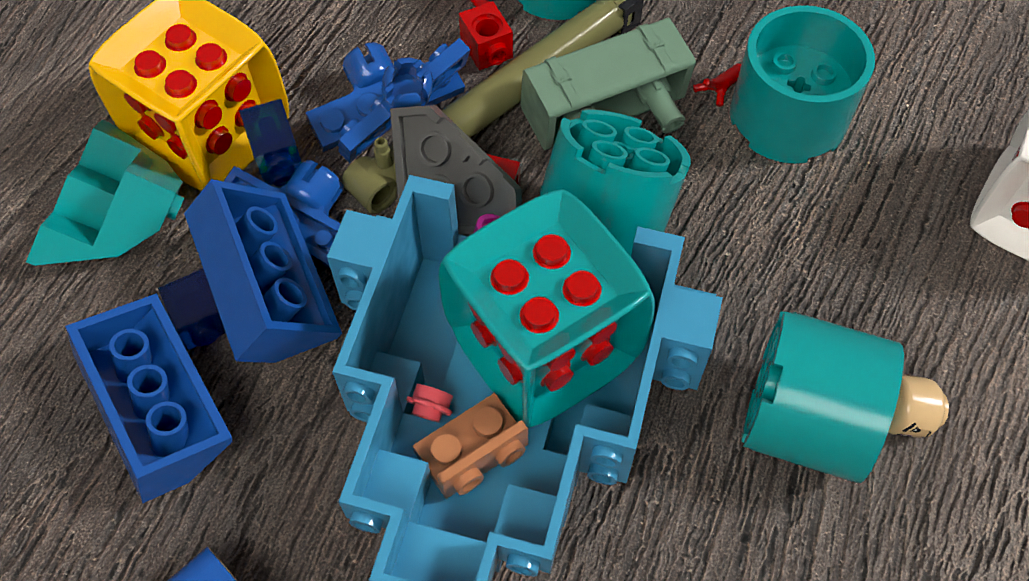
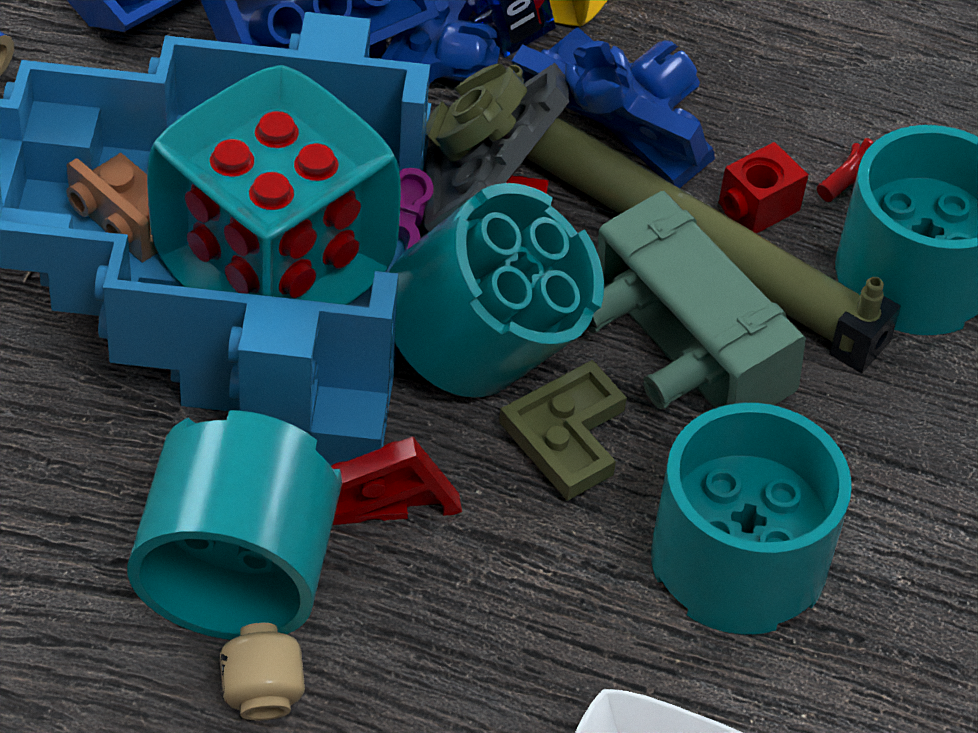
camera: 75 degrees right, 10 degrees down
none -> red wing [331,436,462,525]
none -> olive plate [426,64,527,162]
none -> olive plate [499,360,627,501]

